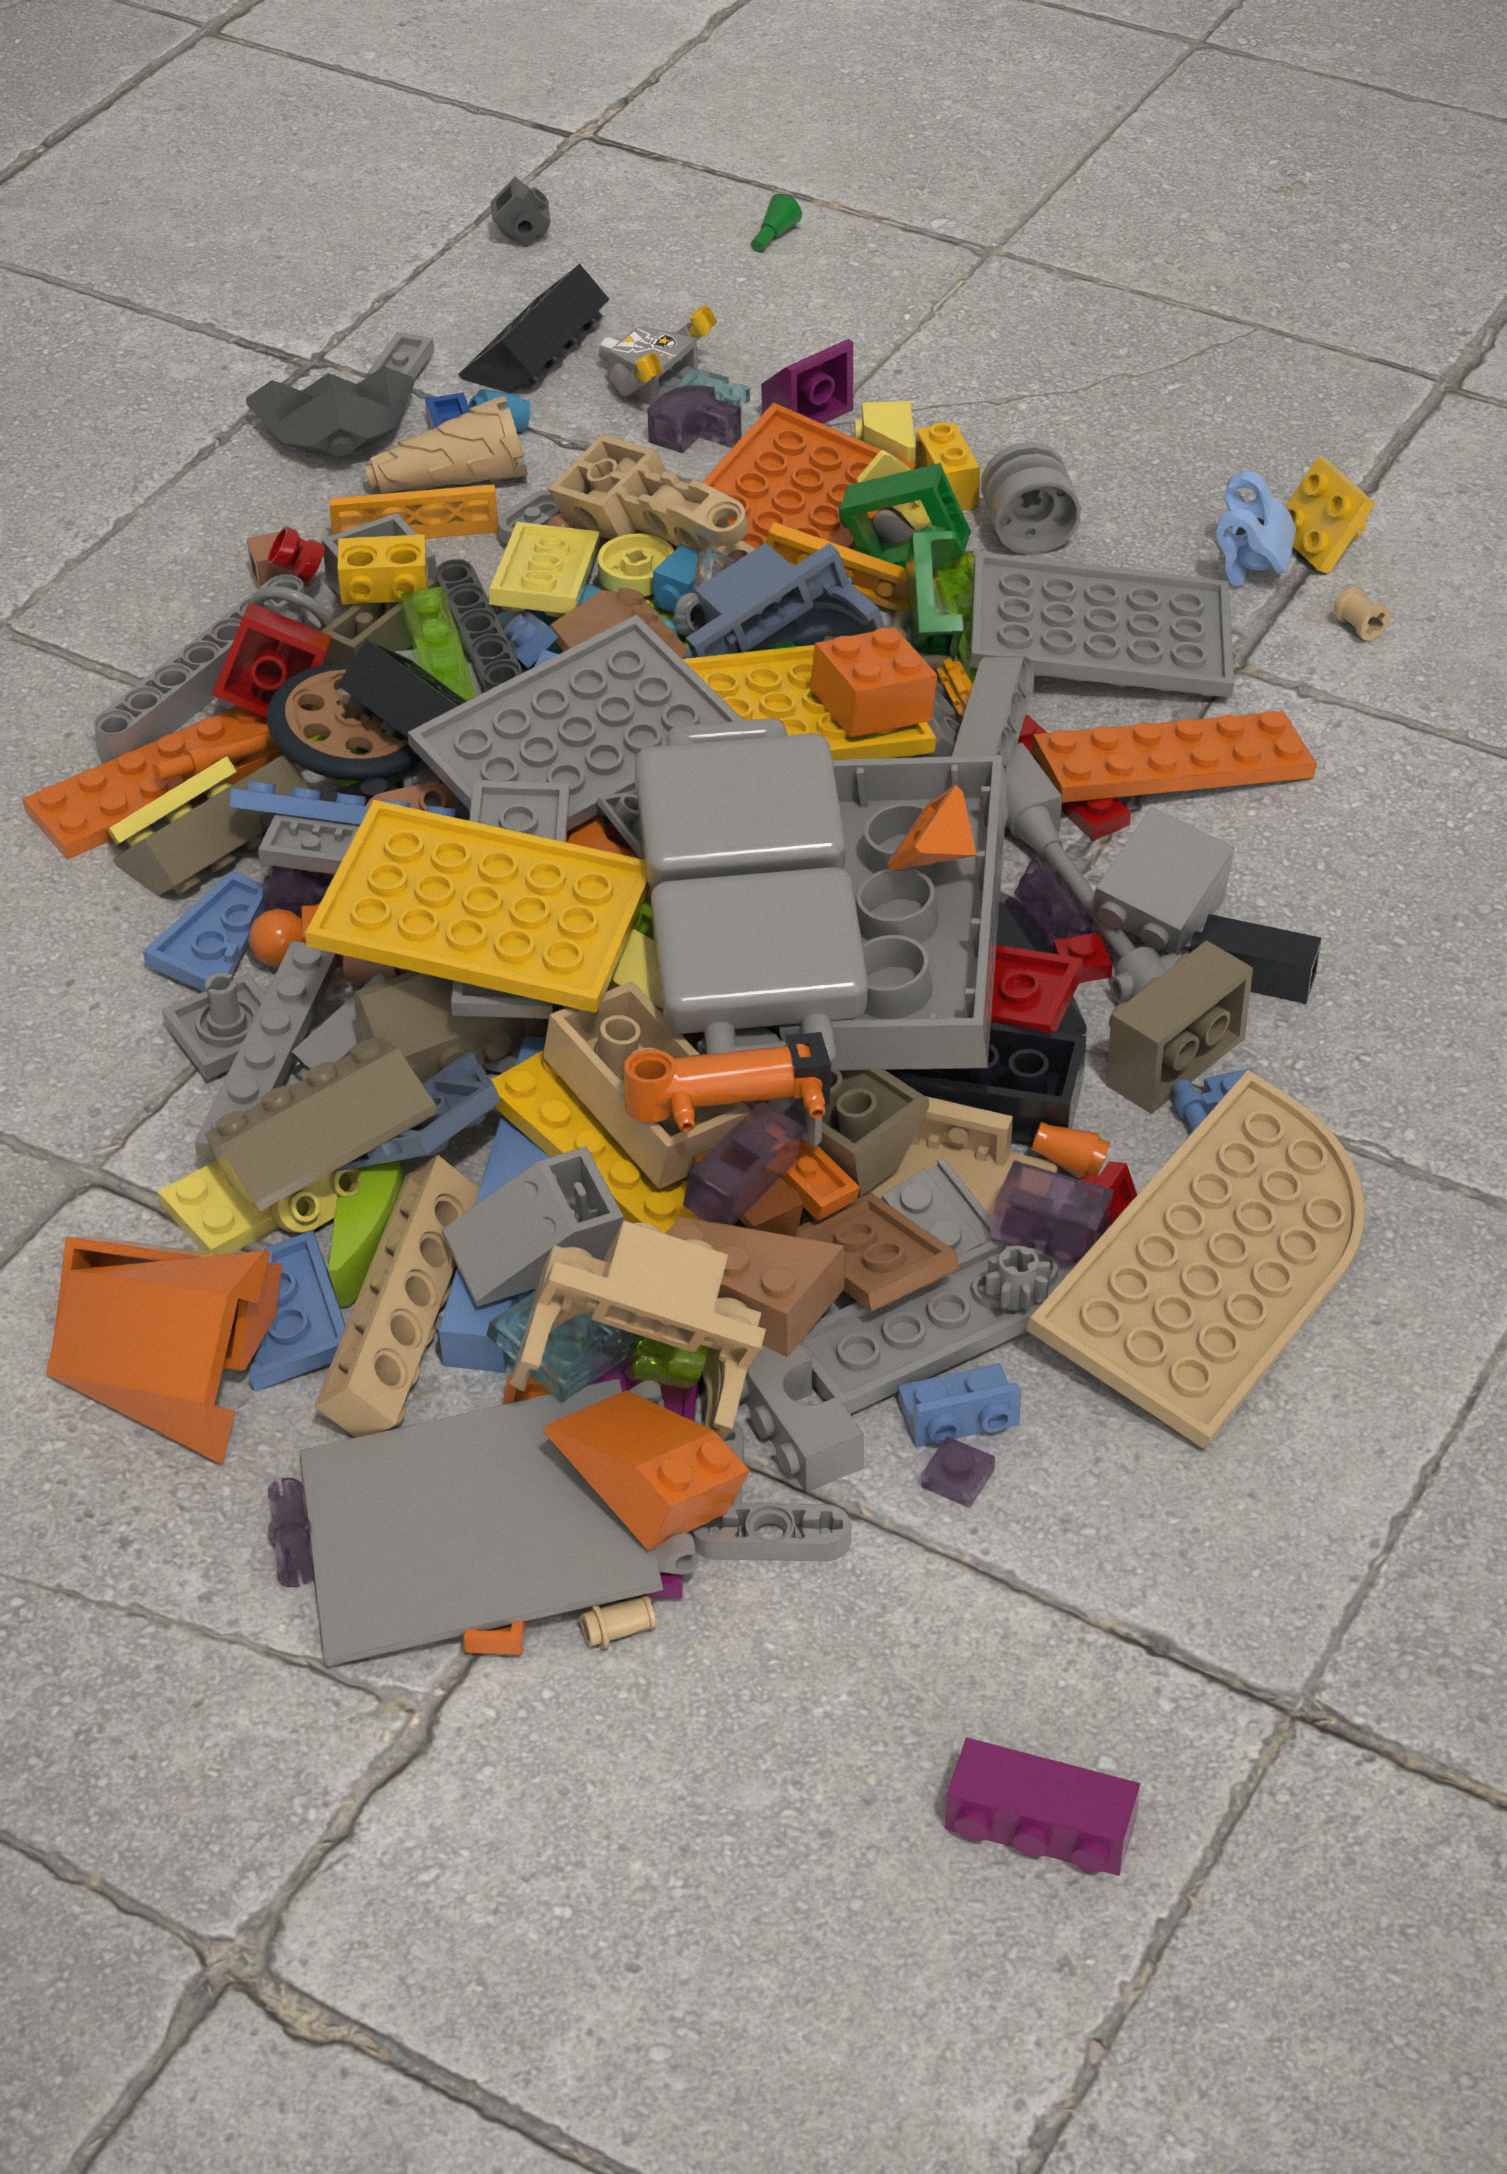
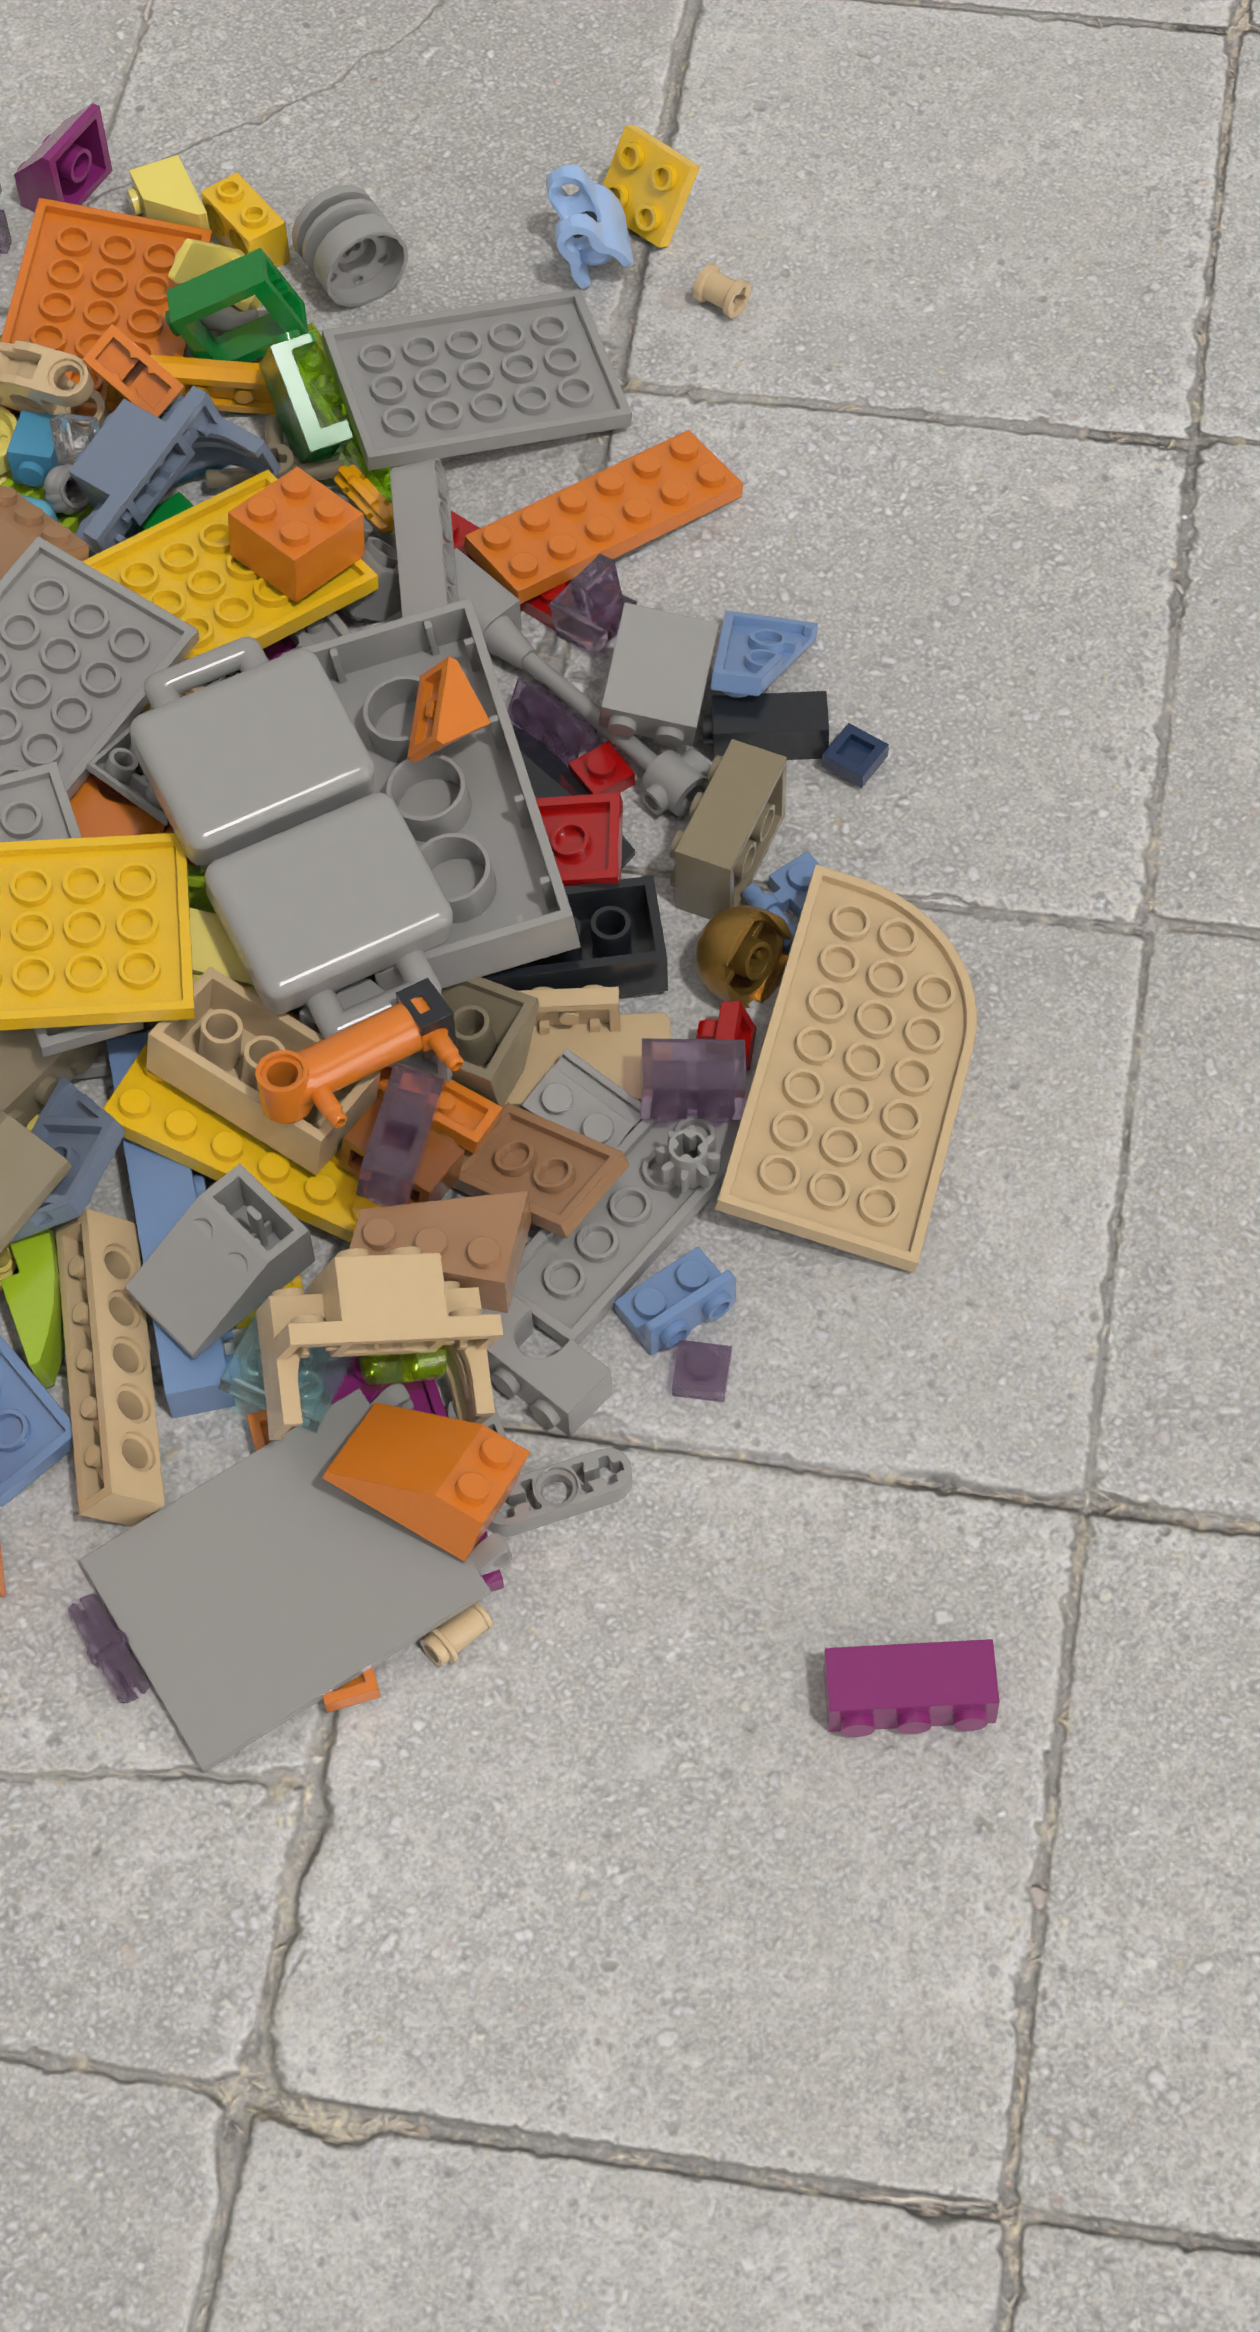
camera: 20 degrees left, 15 degrees up
orange cone [1030,1122,1110,1179] -> none
none -> orange brick [82,324,186,419]
none -> clear purple brick [550,554,637,651]
none -> pearl gold cylinder [695,905,791,1008]
none -> medium blue wing [711,610,818,698]
none -> dark blue plate [822,723,889,788]

